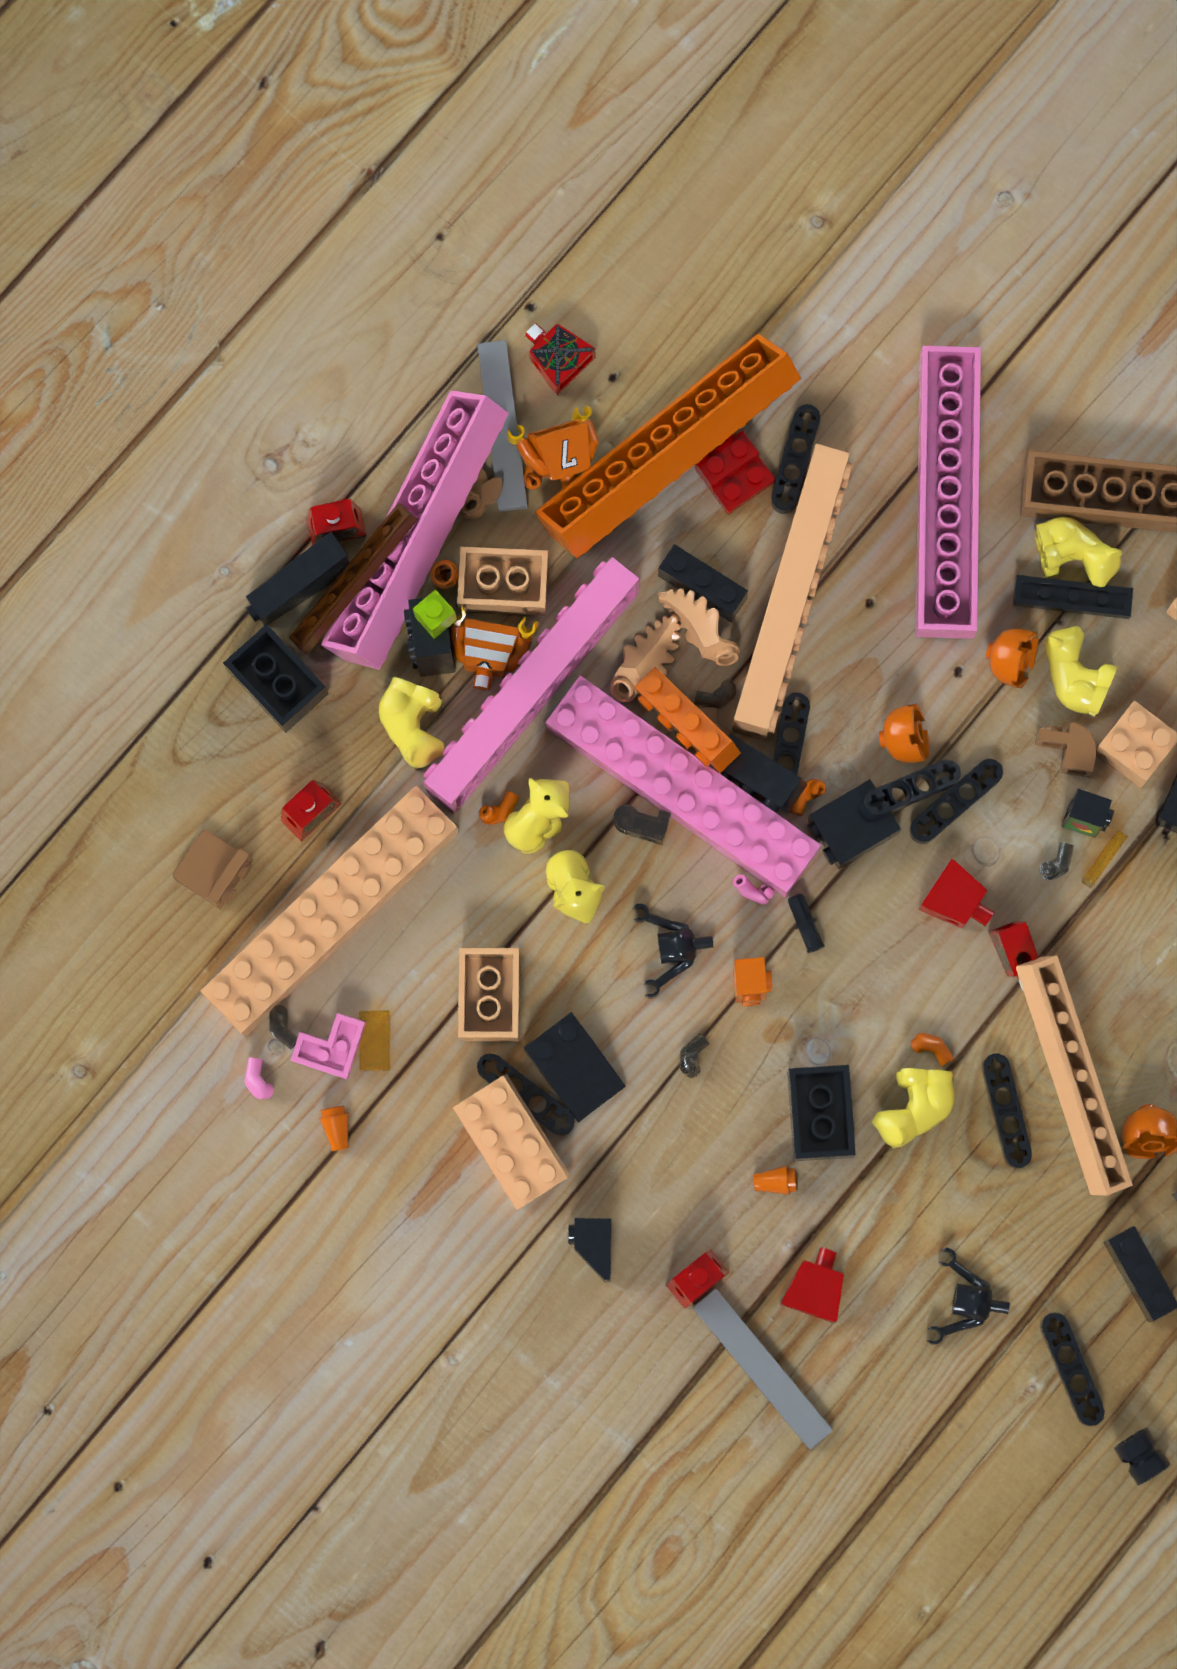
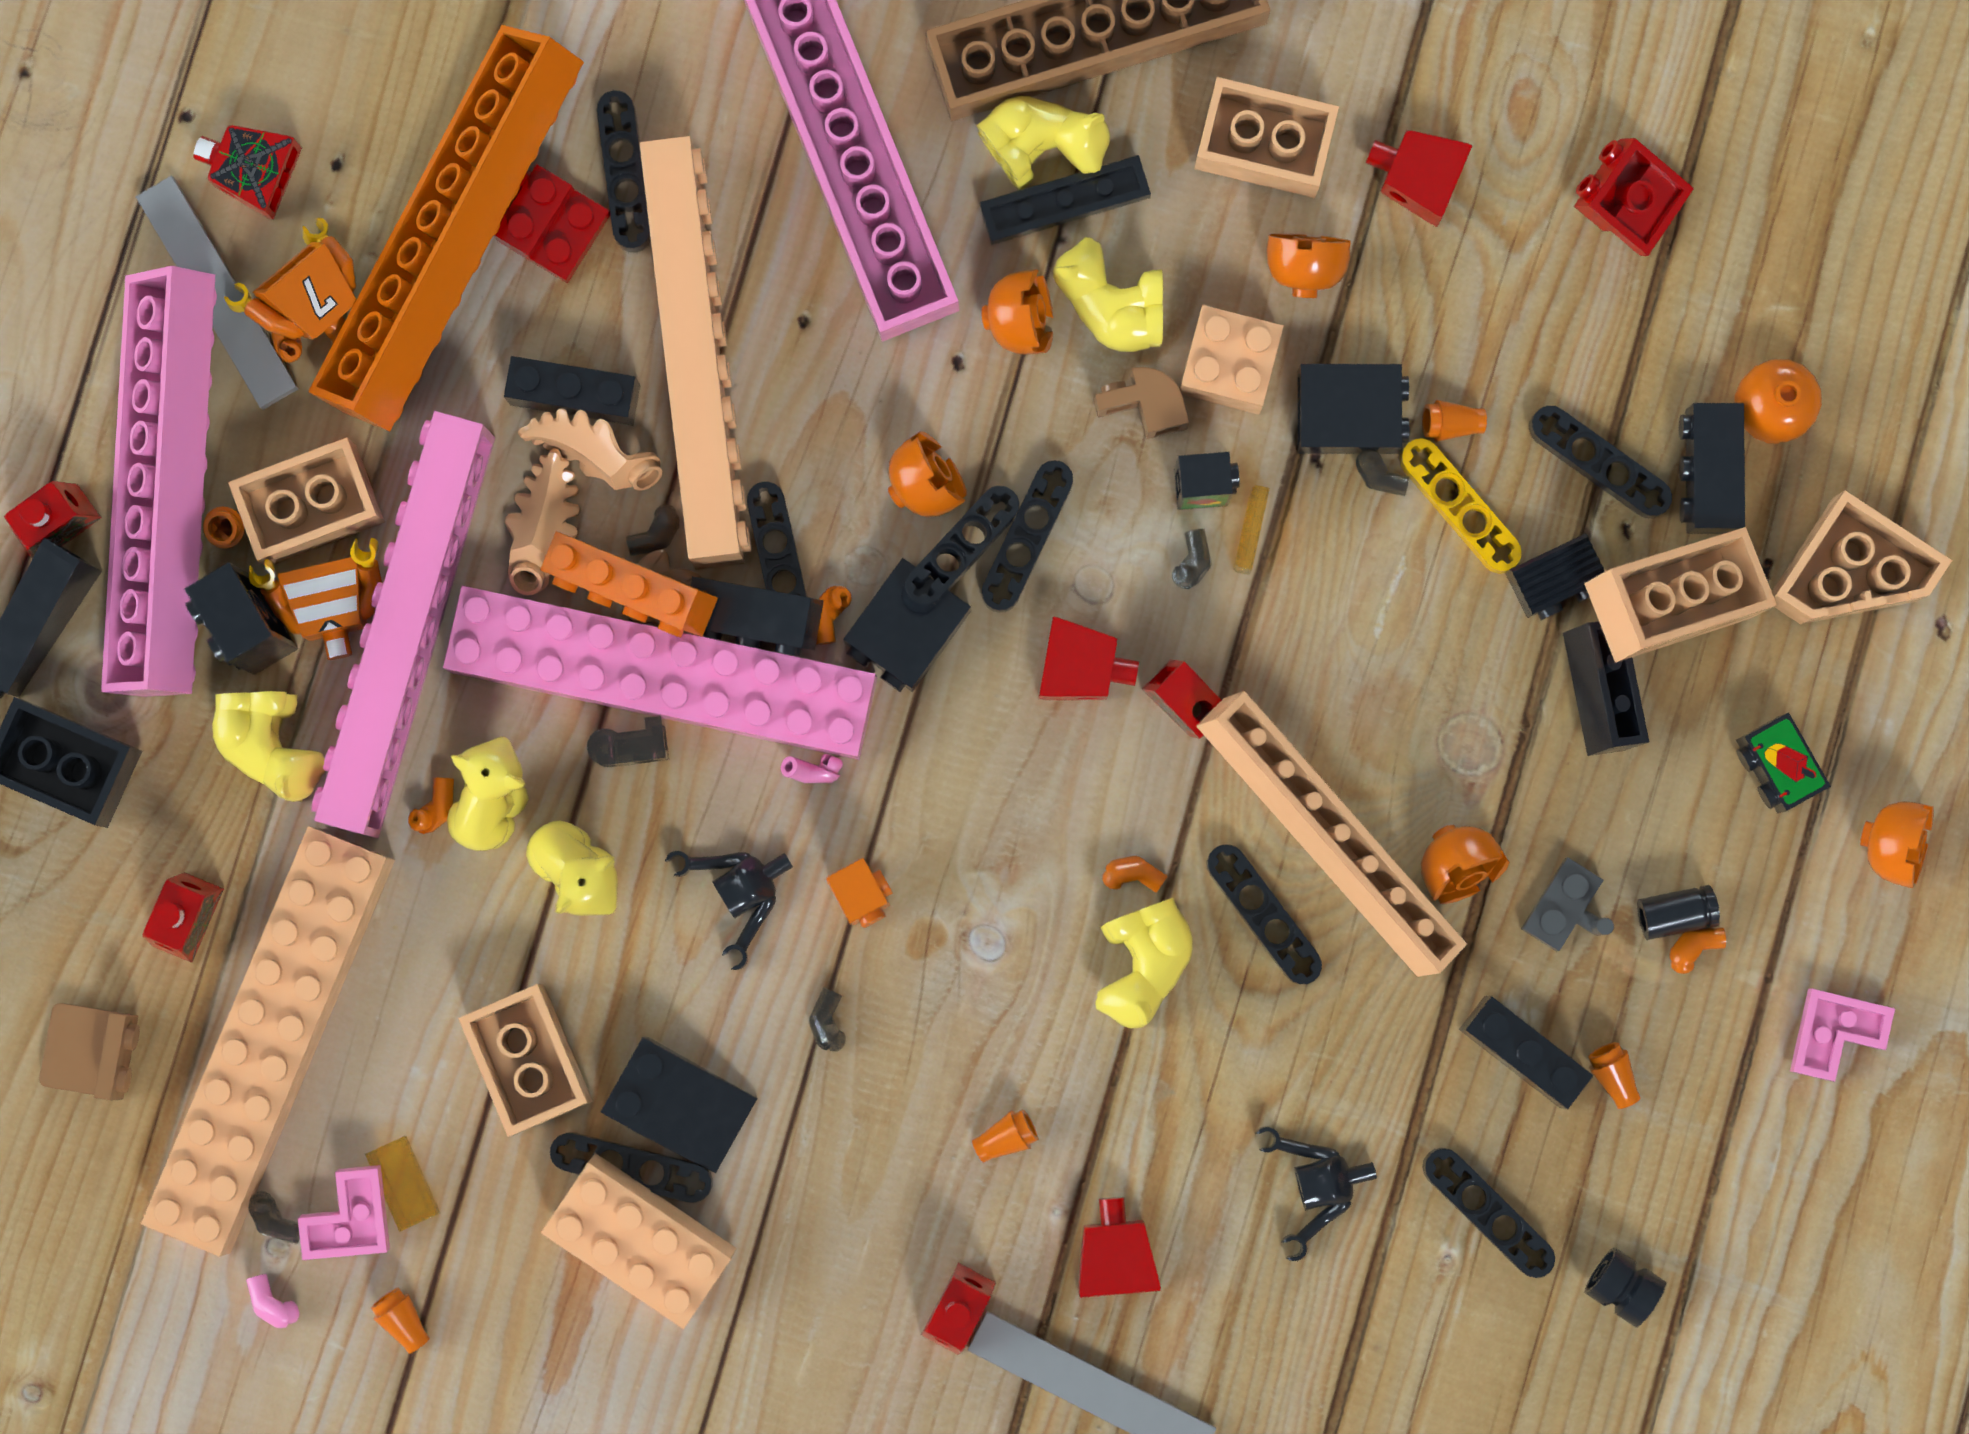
camera: 25 degrees left, 5 degrees up
reddish brown tile [289,502,418,655] -> none
lime brick [413,589,457,639] -> none
medium nougat plate [459,468,503,520] -> none
black slope [568,1218,611,1282] -> none
black brick [787,1065,856,1162] -> none
black axle [788,894,825,953] -> none

